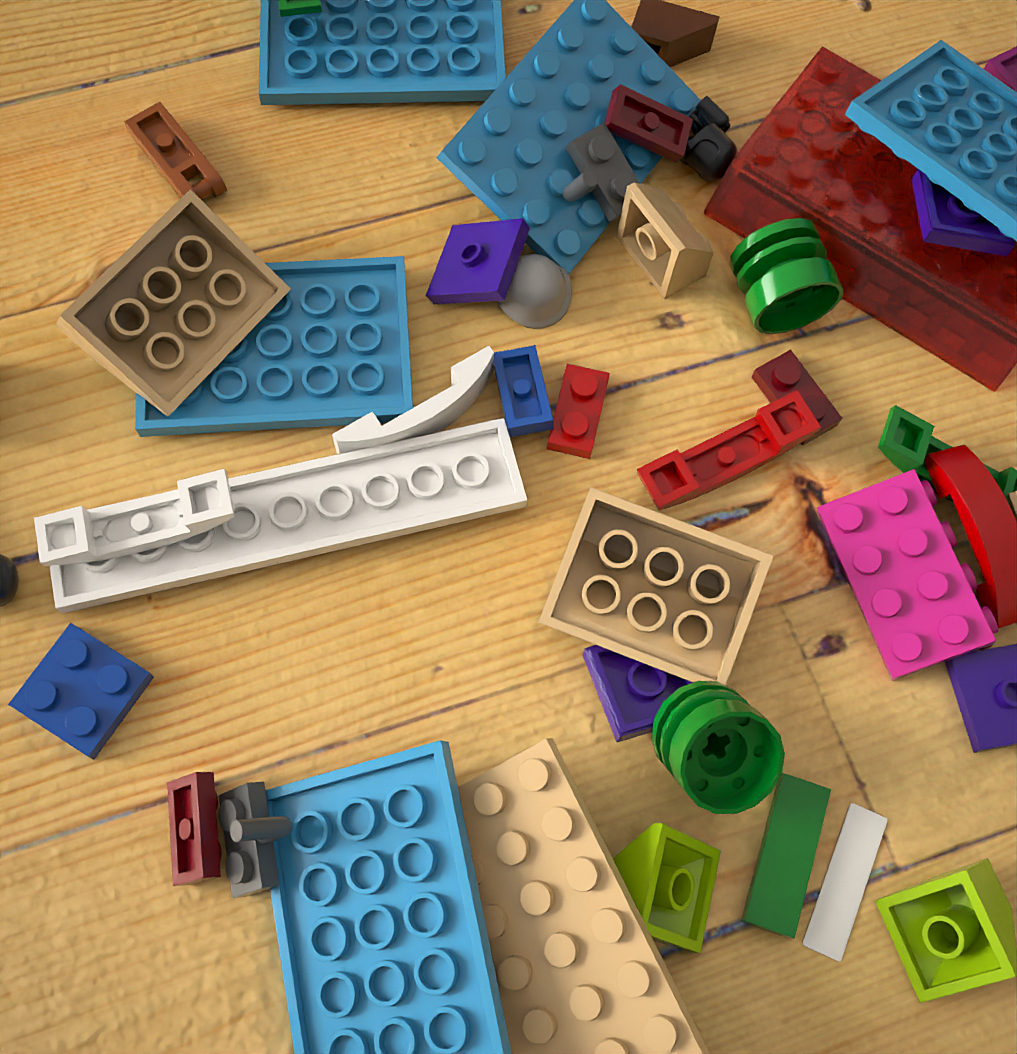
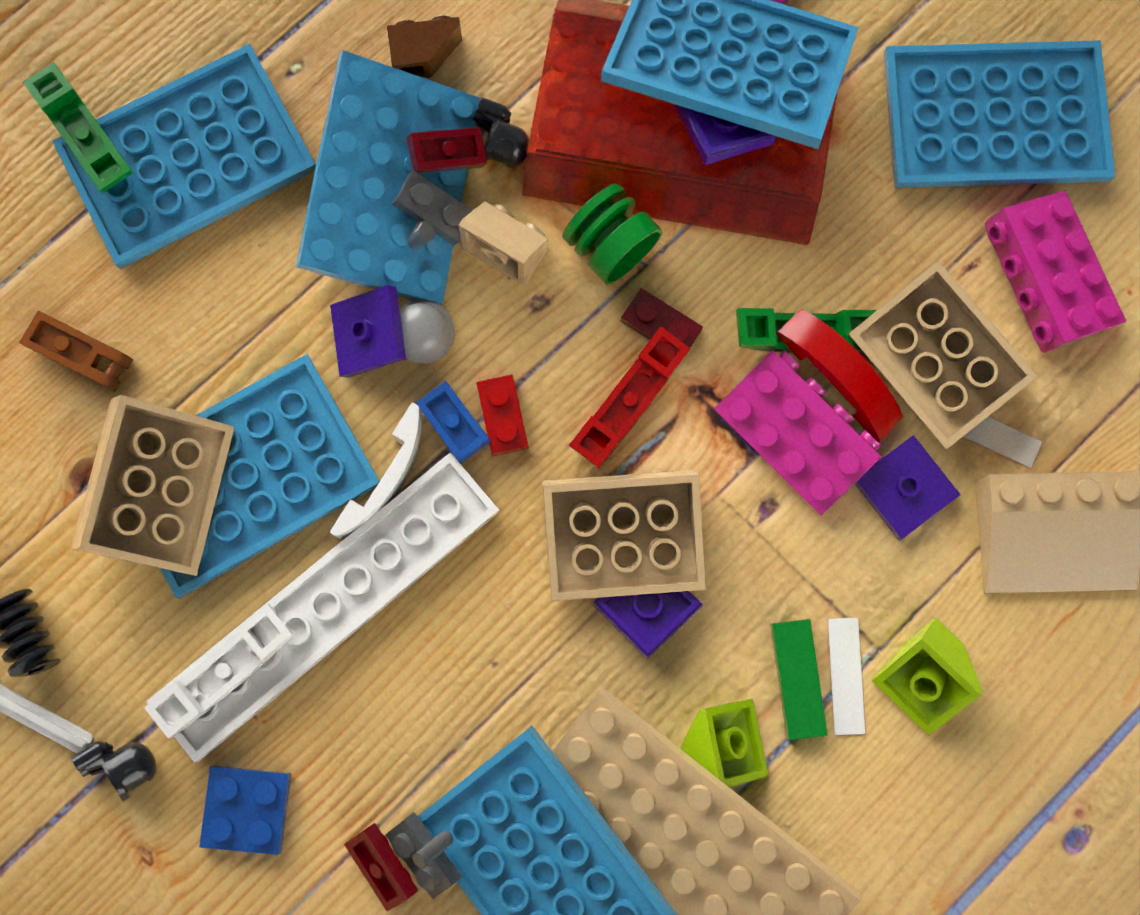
camera: 25 degrees left, 10 degrees up
green wheel [651,681,785,814] -> none

